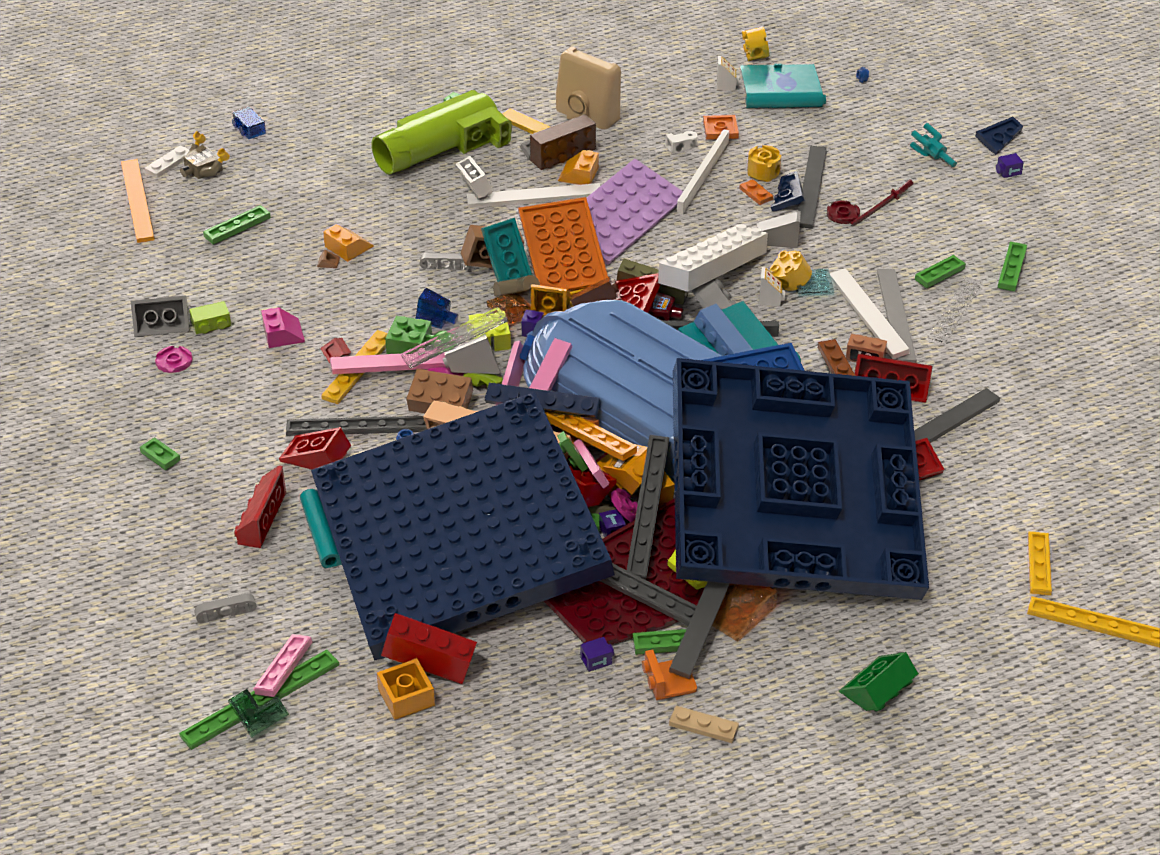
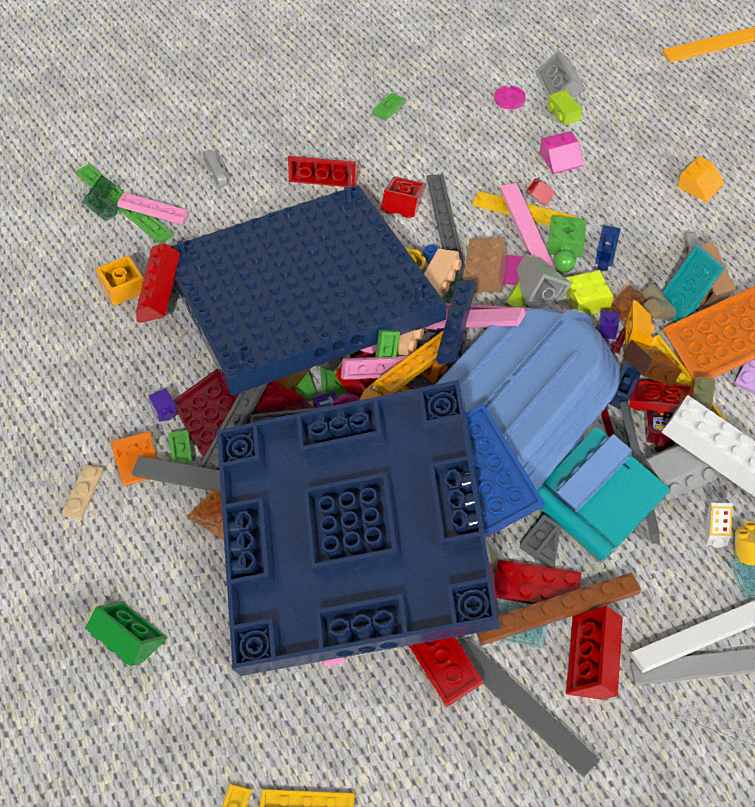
camera: 85 degrees right, 10 degrees up
bright green plate [203,205,271,245] -> none
medium nougat slope [317,249,340,268] -> none
clear tile [401,307,508,369] -> none
nougat brick [846,333,887,362] -> none

